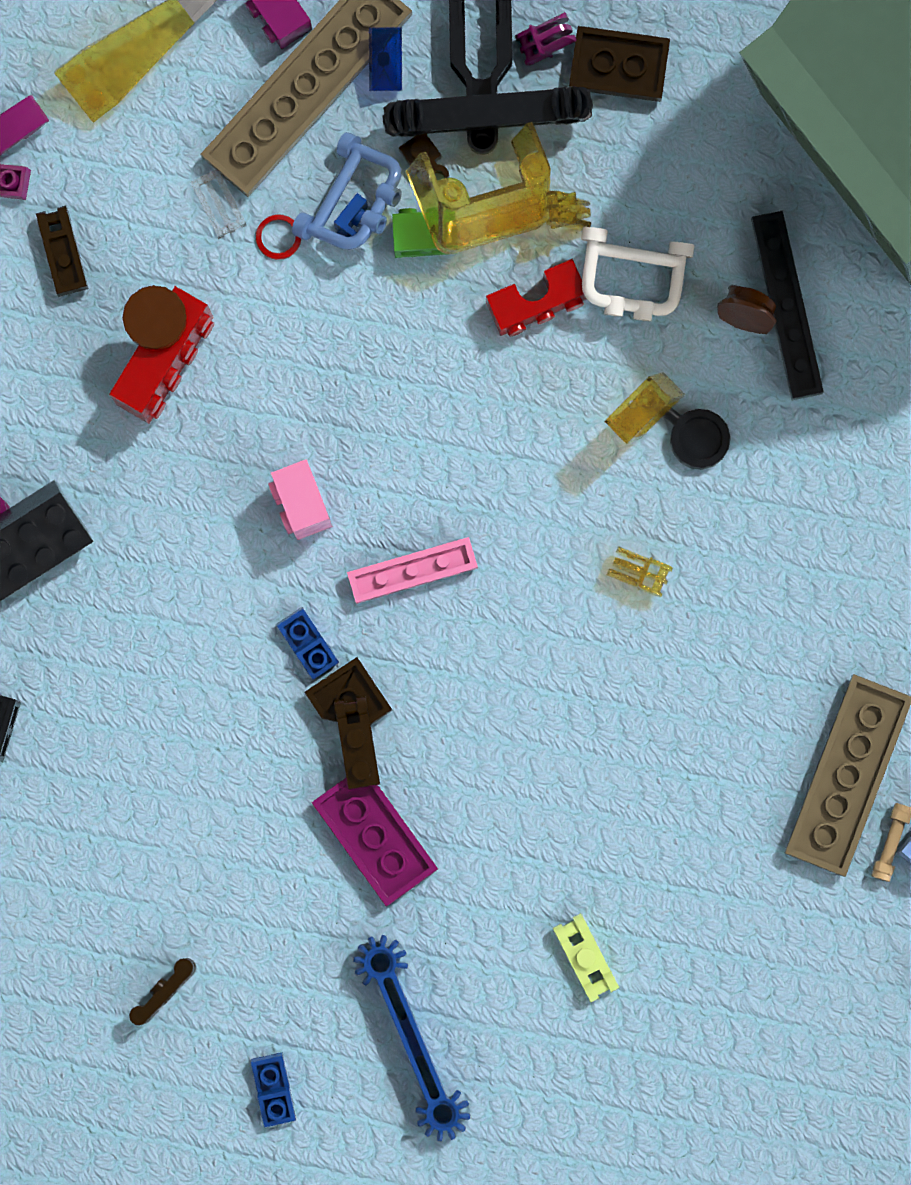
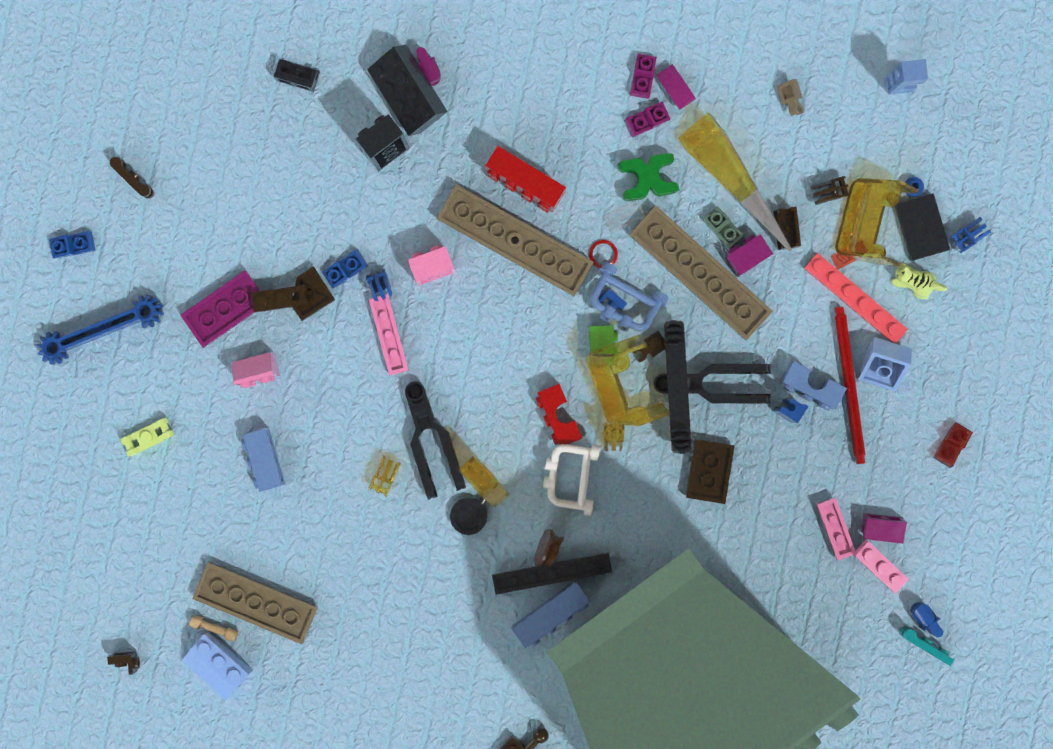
camera: 80 degrees right, 5 degrees up
dark brown plate [36,205,89,297] -> none
reddish brown tile [122,285,187,350] -> none
clear blue tile [369,27,402,91] -> none
magenta arm [515,12,577,66] -> none
none -> bright pink slope [232,352,280,388]
none -> medium blue brick [241,428,285,492]
none -> black brick [356,114,410,172]
none -> blue arm [366,269,392,301]
none -> black piece [405,381,466,500]
none -> dark tan piece [436,184,594,297]
none -> medium blue brick [512,580,590,649]
none -> green piece [617,153,680,201]
none -> magenta slope [624,102,671,138]
none -> sand green slope [703,206,744,249]

